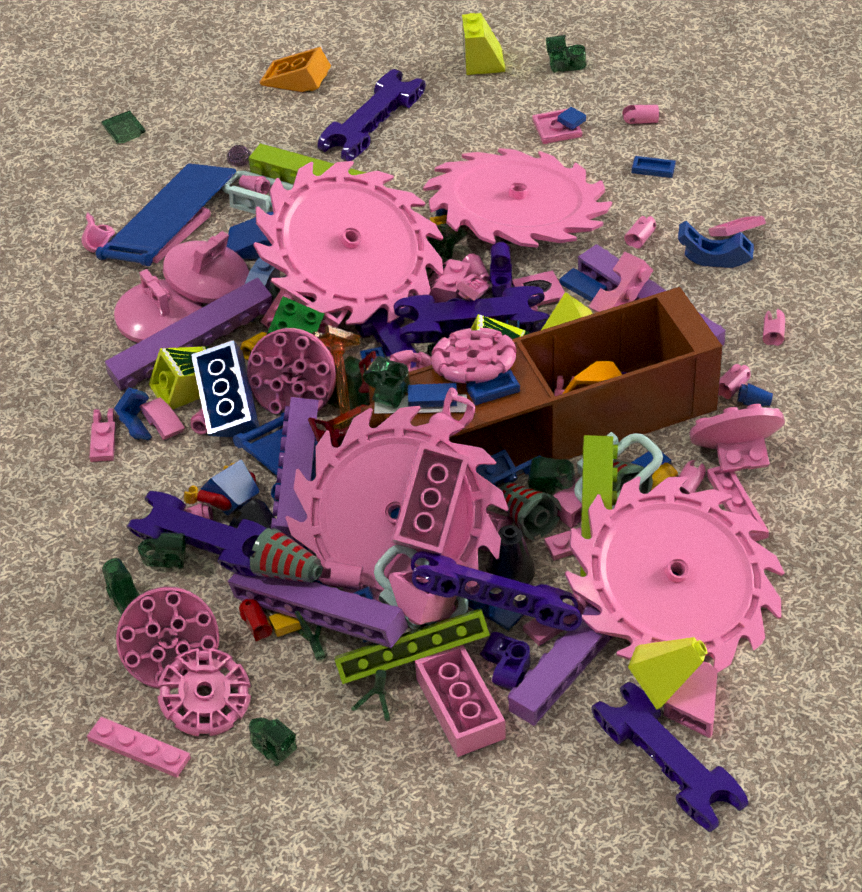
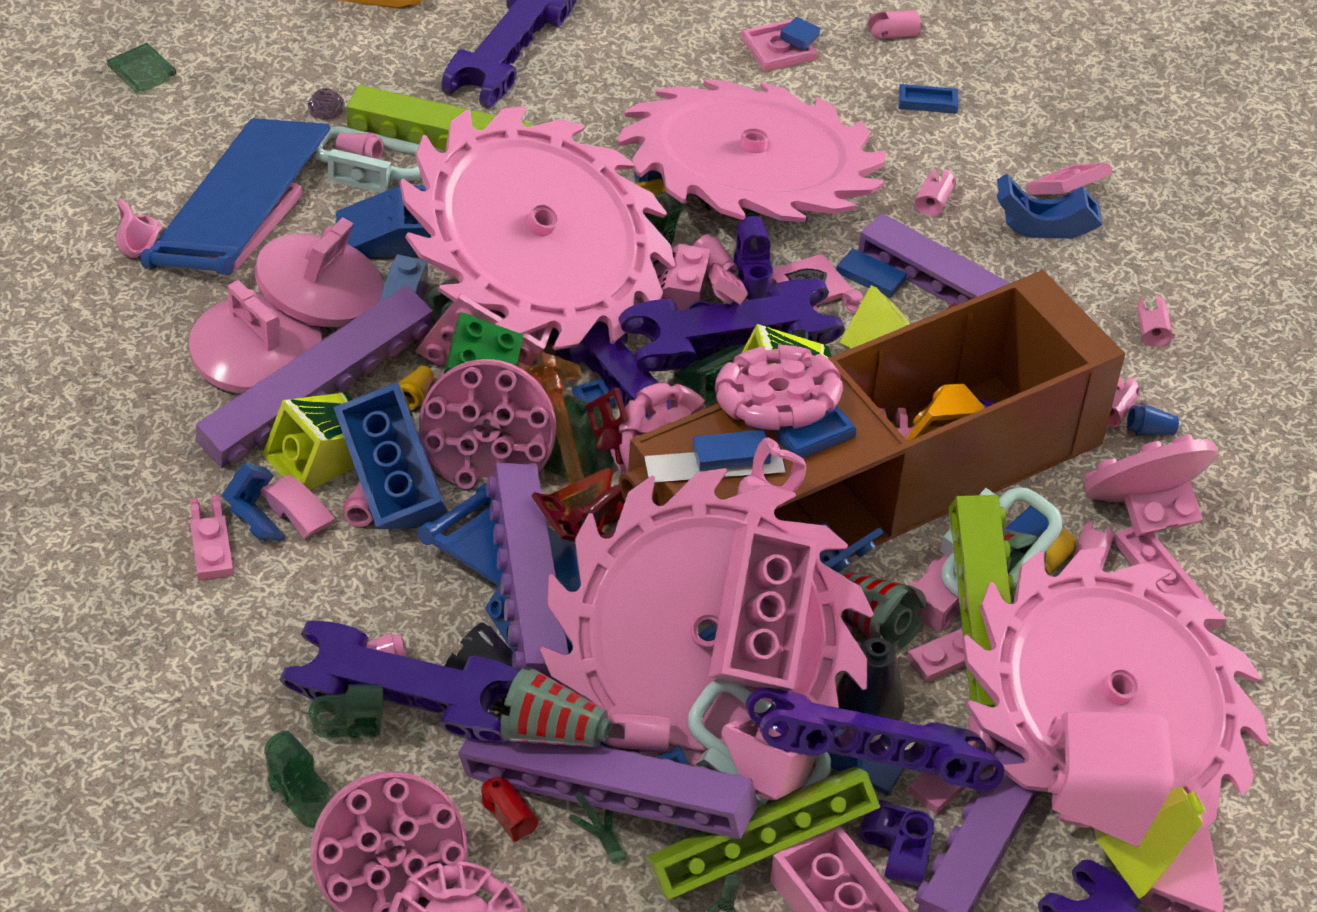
camera: 15 degrees left, 0 degrees up
torso [184,459,259,515] -> none
yellow tile [268,613,301,637] -> none
clear green piece [363,356,410,409] -> none
clear green piece [528,457,576,495] -> none
bright pink arch [588,251,653,313] -> none
none -> bright pink windscreen [1047,712,1174,847]

